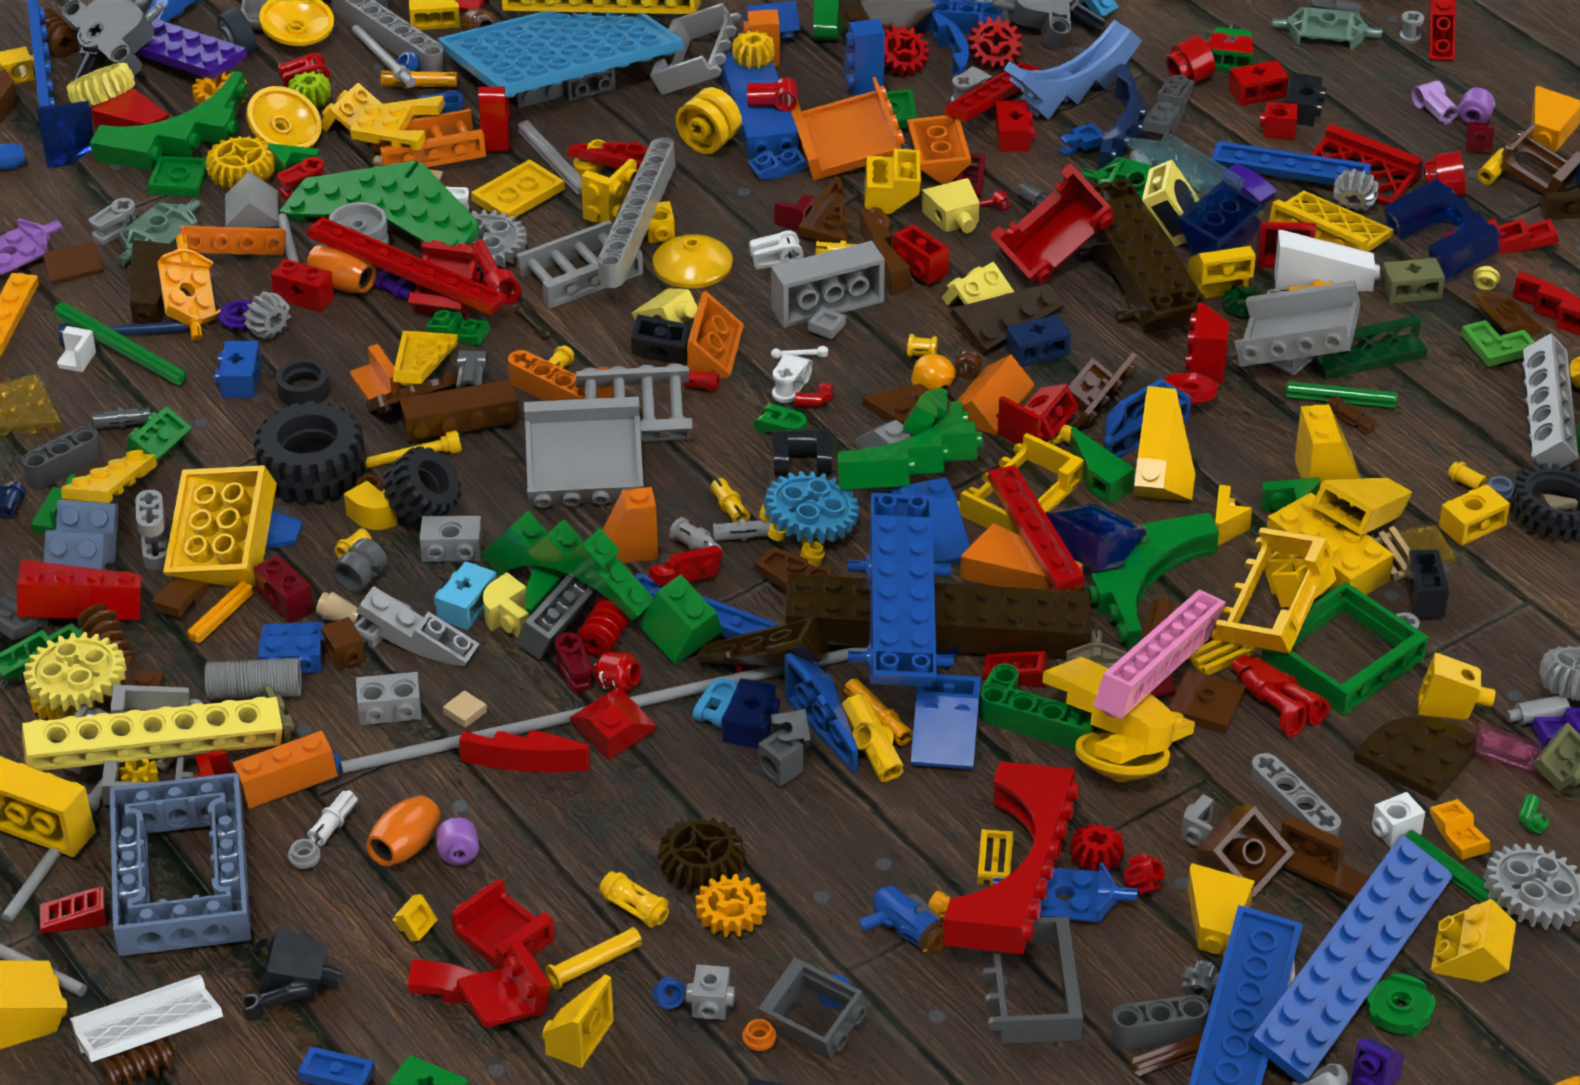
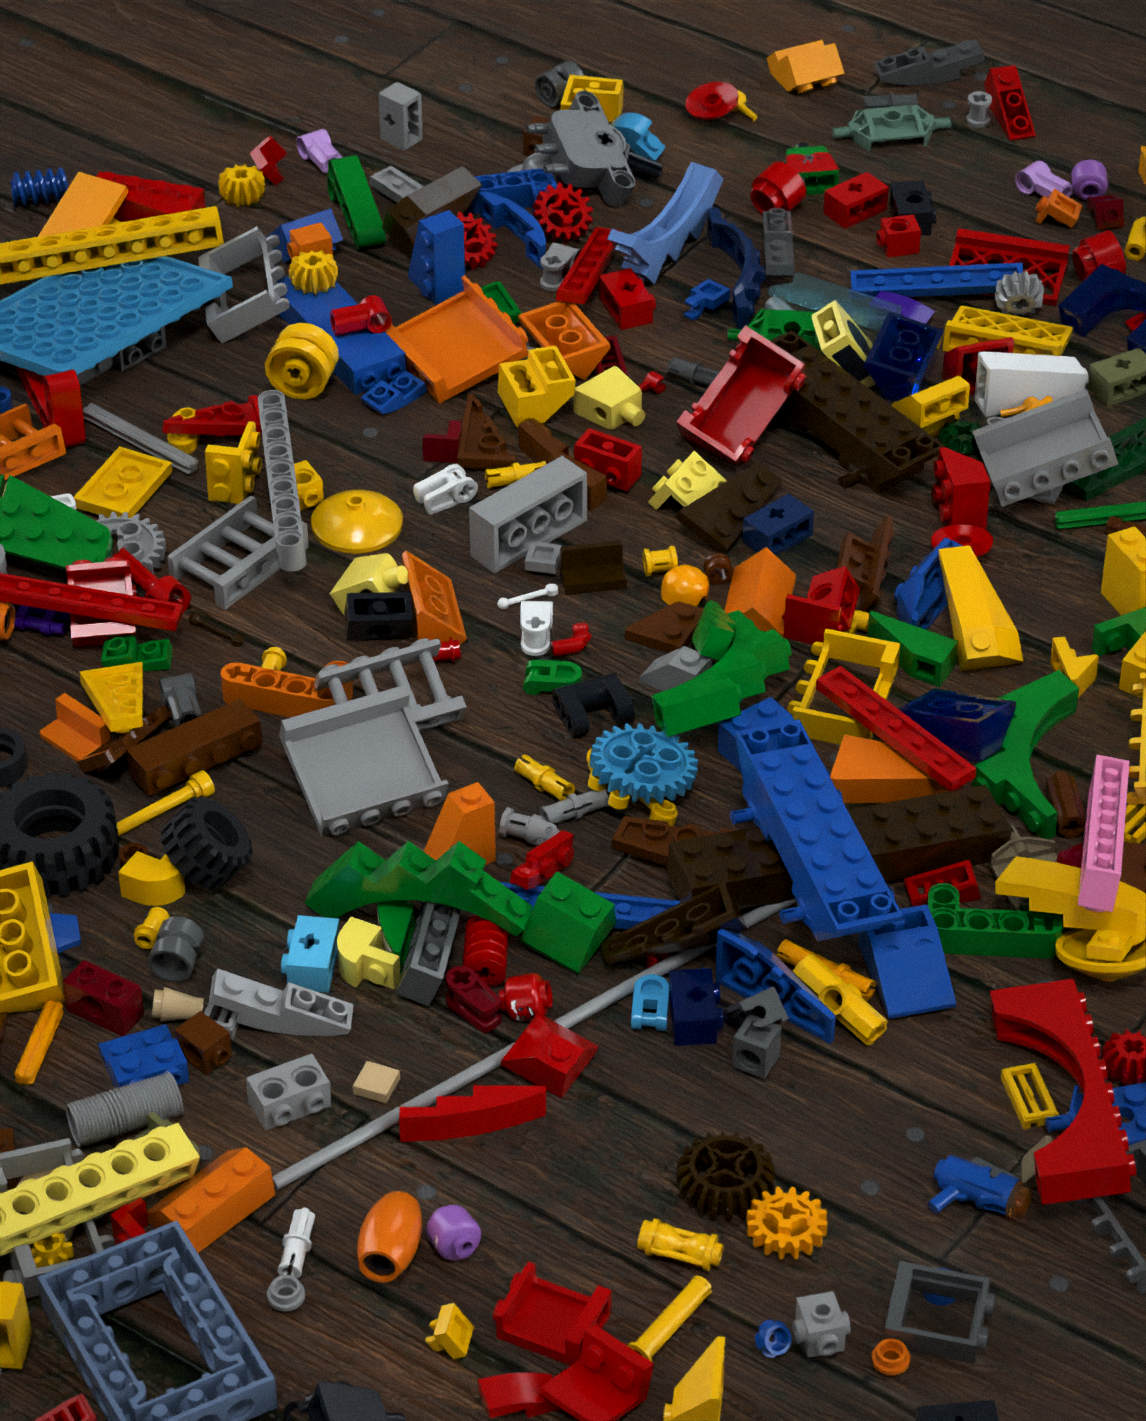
camera: 20 degrees left, 0 degrees up
light grey brick [420,516,483,562] -> none
light orange hinge [928,890,950,919] -> none
none -> dark brown panel [560,541,627,596]
none -> orange bracket [1035,189,1082,228]

